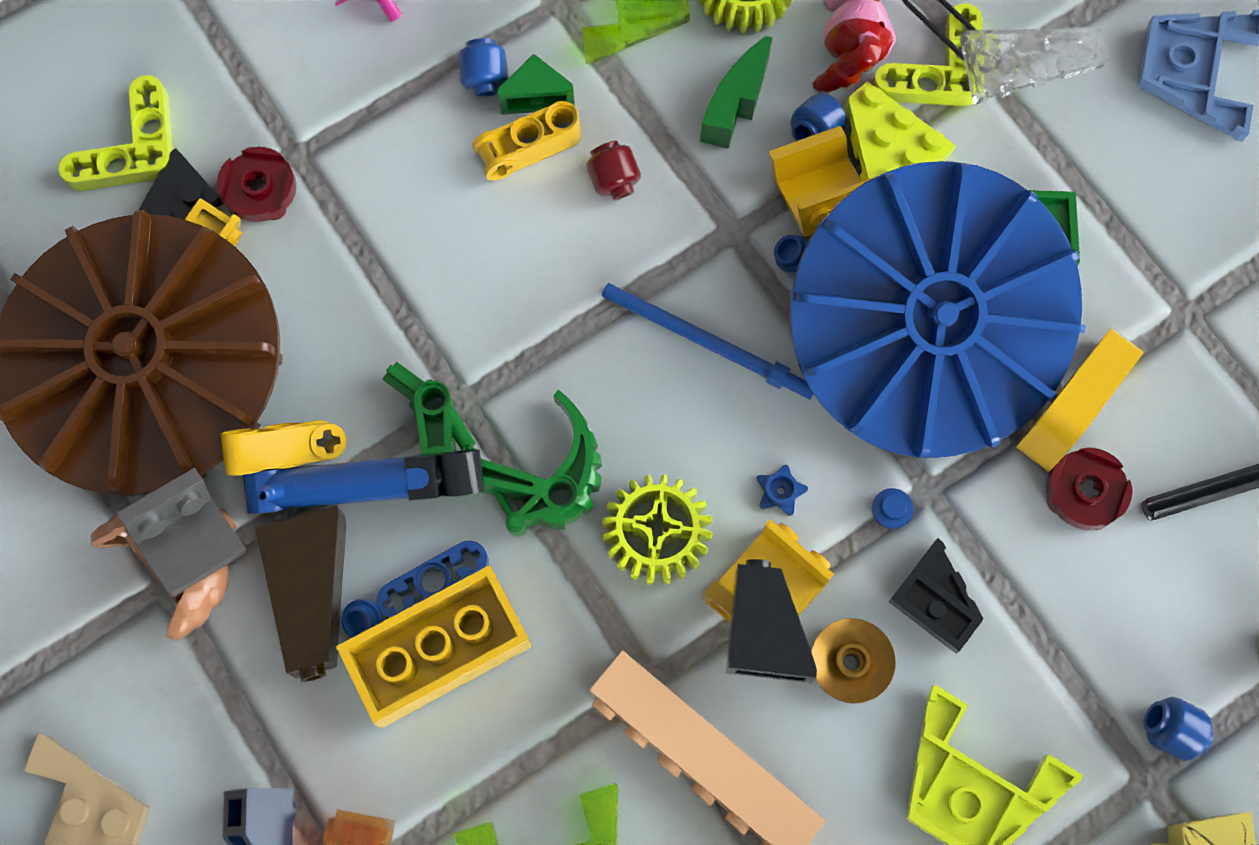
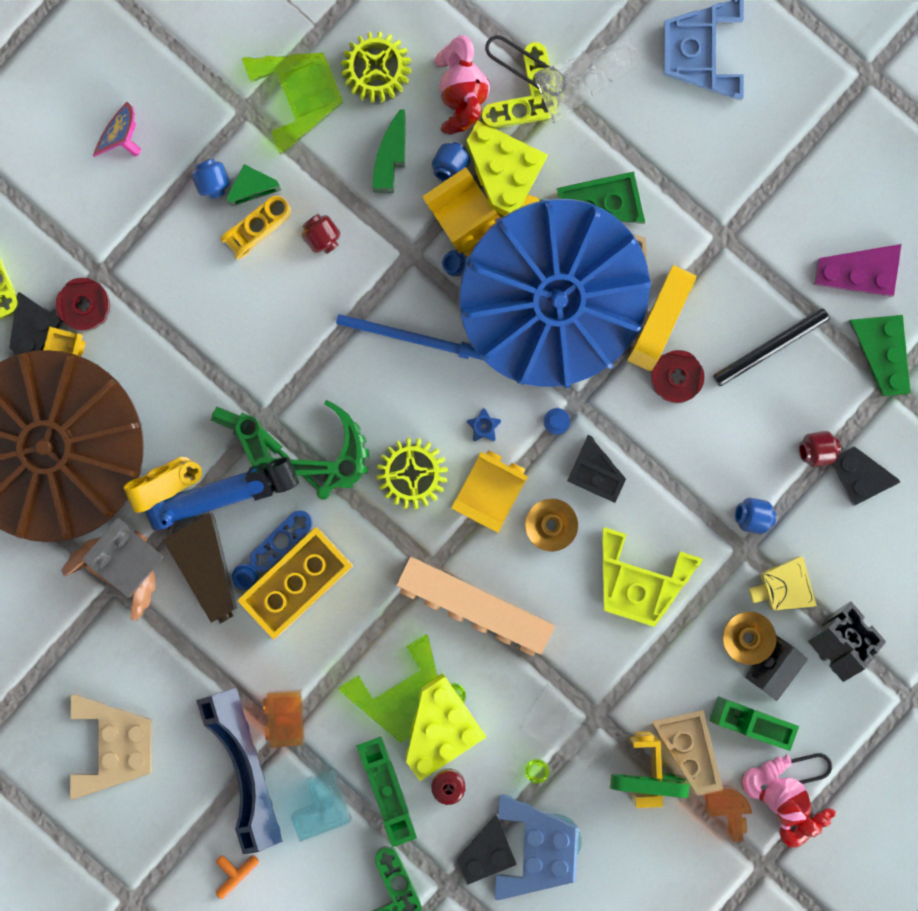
camera: 10 degrees left, 15 degrees up
black slope [726,559,817,683] -> none

